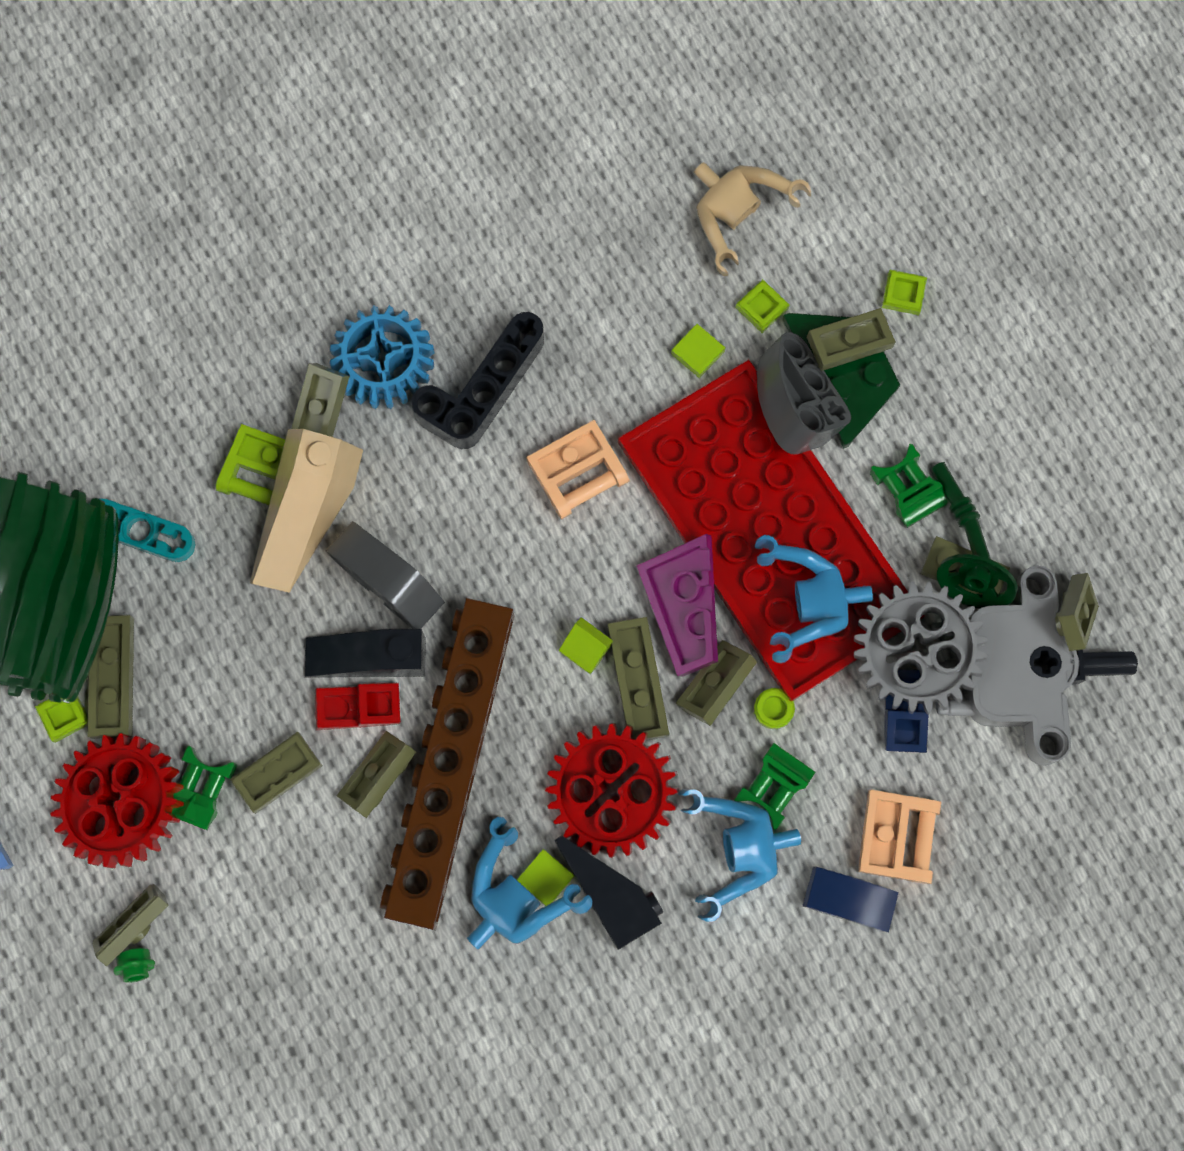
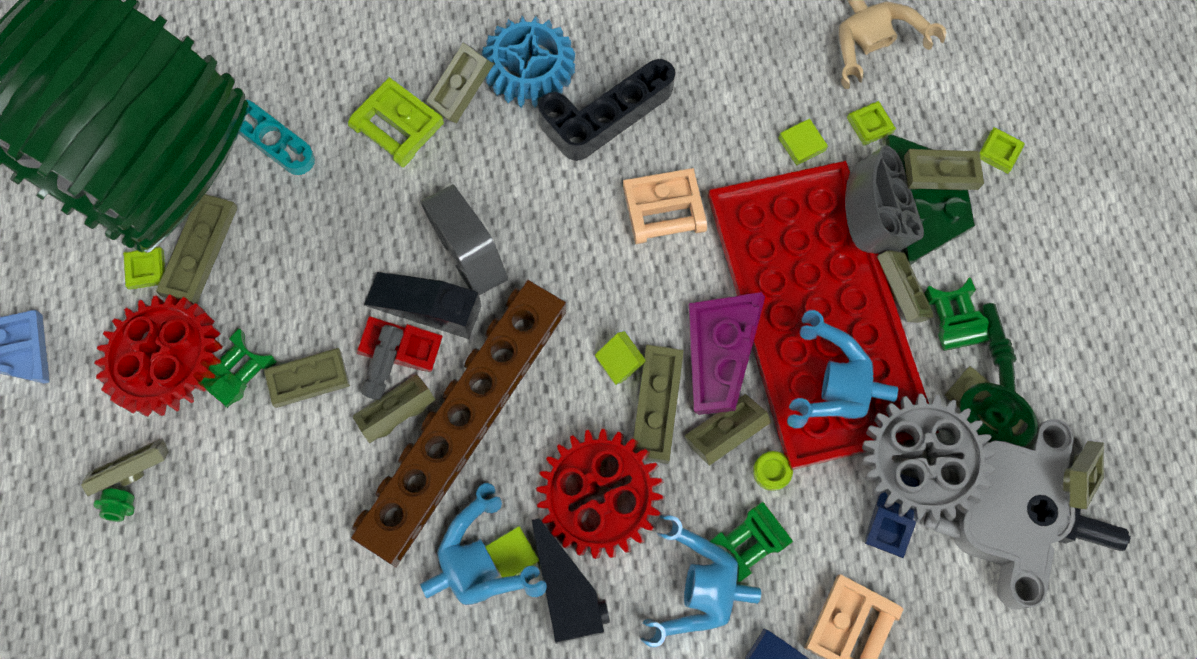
camera: 15 degrees right, 5 degrees down
tan wedge [250,429,363,593] -> none
none -> dark grey axle [362,325,403,400]
none -> olive plate [877,250,934,323]

